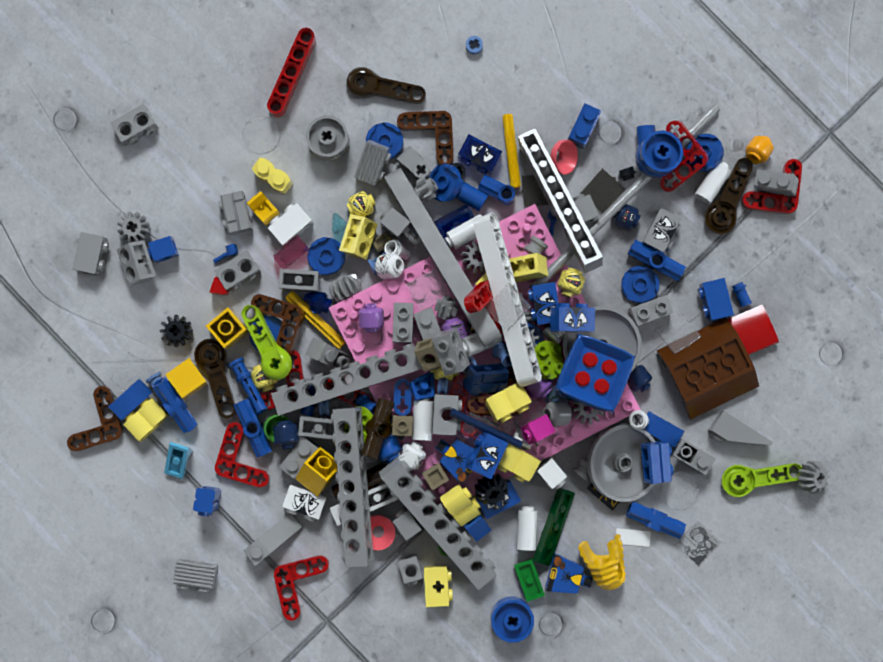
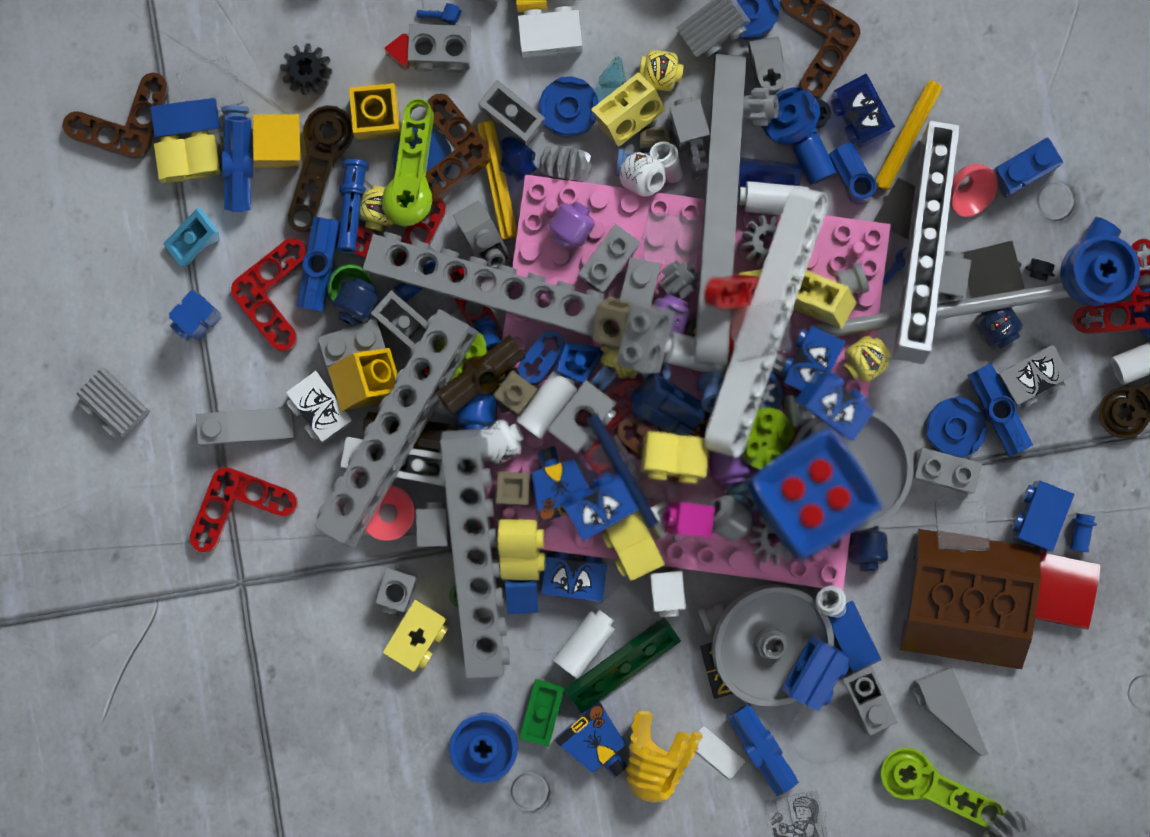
camera: 35 degrees right, 0 degrees up
clear pink piece [272,235,310,269] -> none
medium blue bush [319,399,330,417] -> none
black gear [474,473,508,506] -> none

